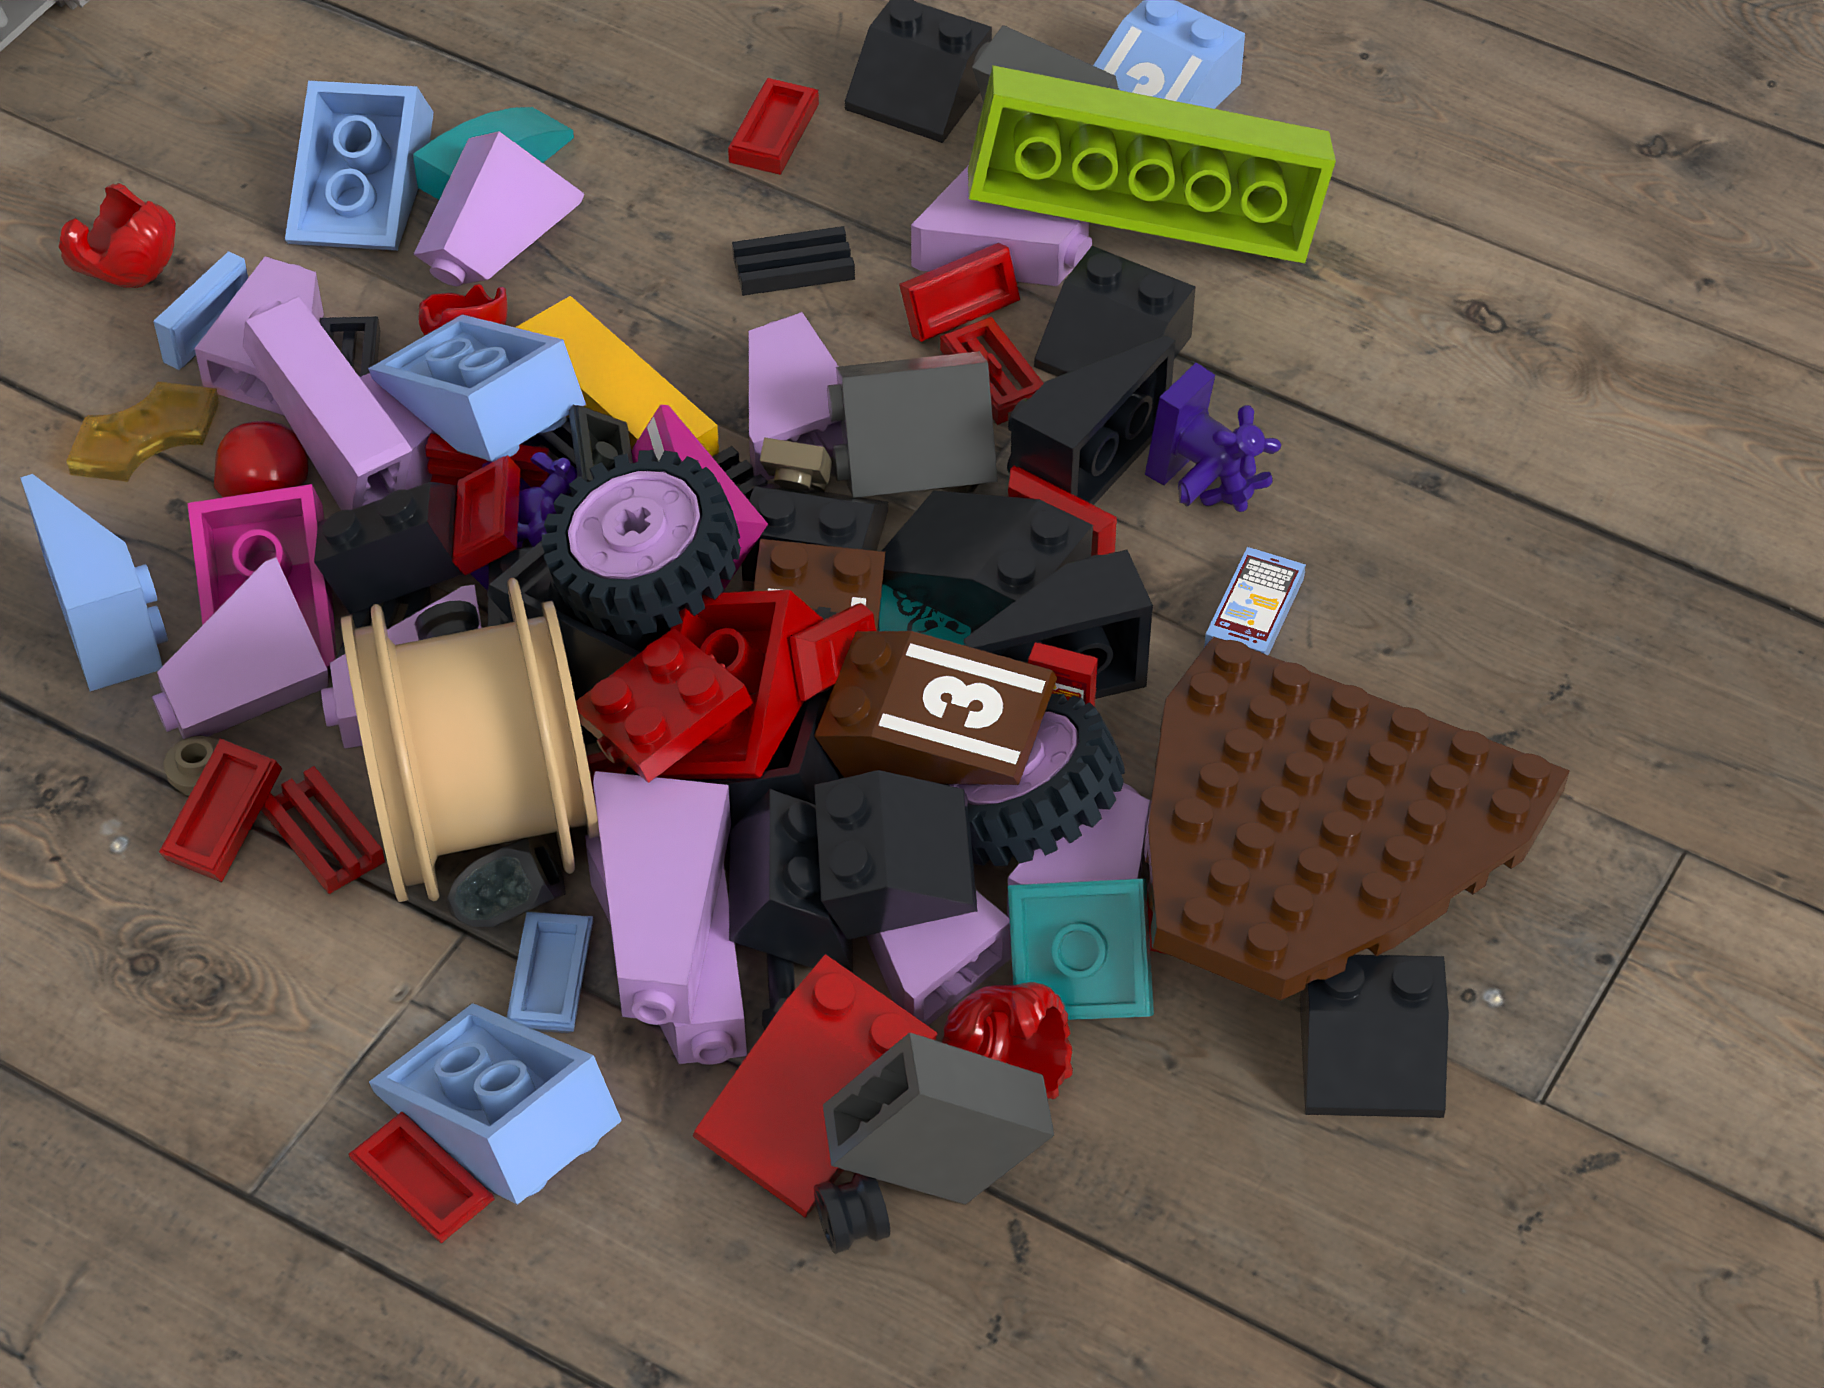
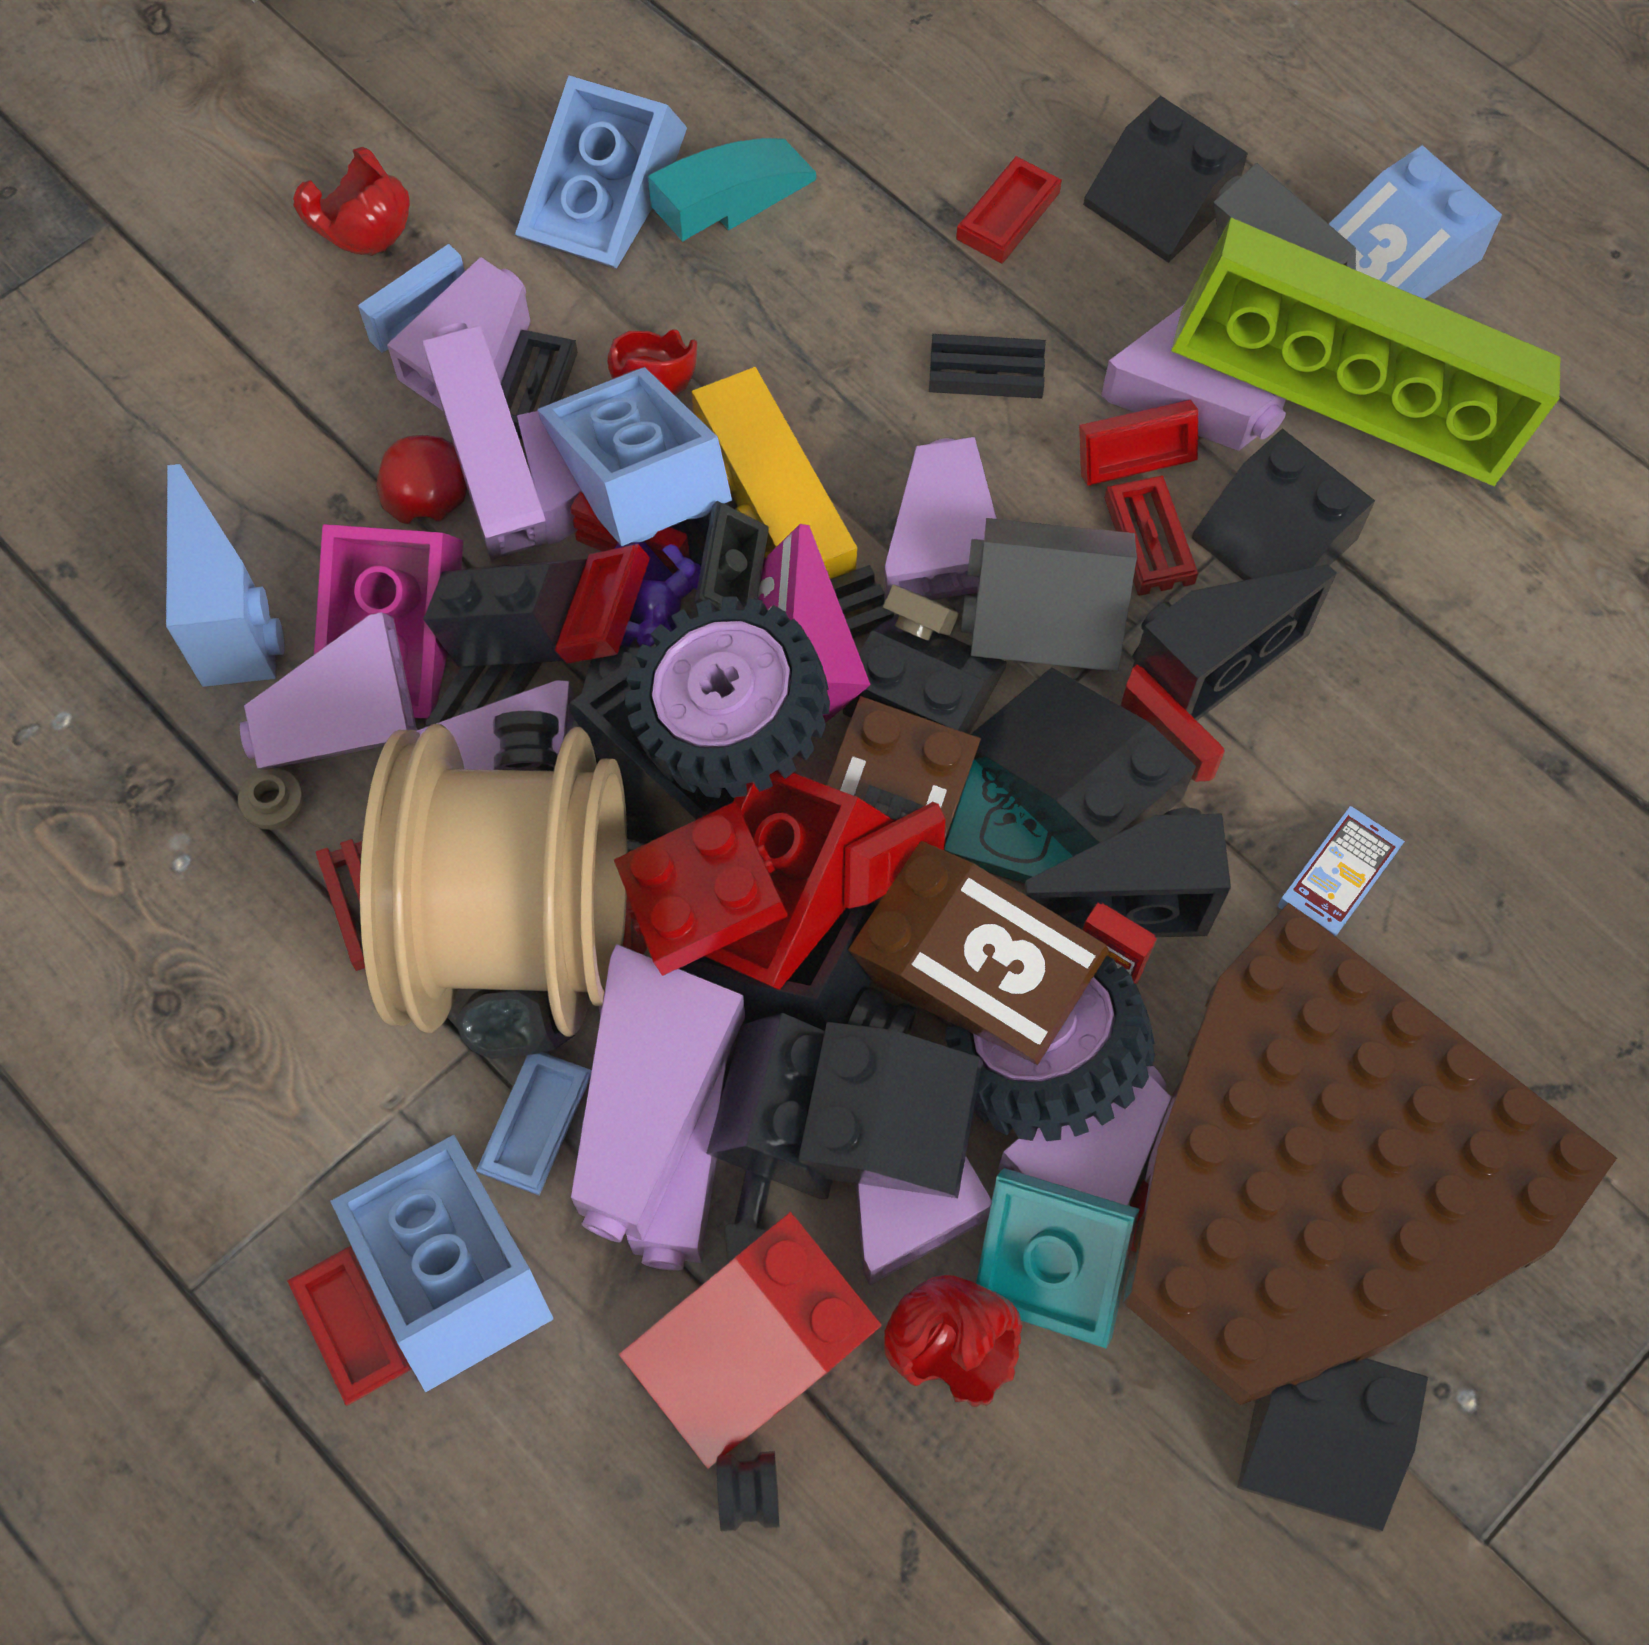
camera: 15 degrees right, 15 degrees up
clear yellow tile [66,382,220,482] -> none
red tile [159,739,282,882] -> none
lavender slope [413,131,585,286] -> none
dark grey brick [823,1032,1054,1205] -> none
dark purple piece [1145,363,1281,512] -> none

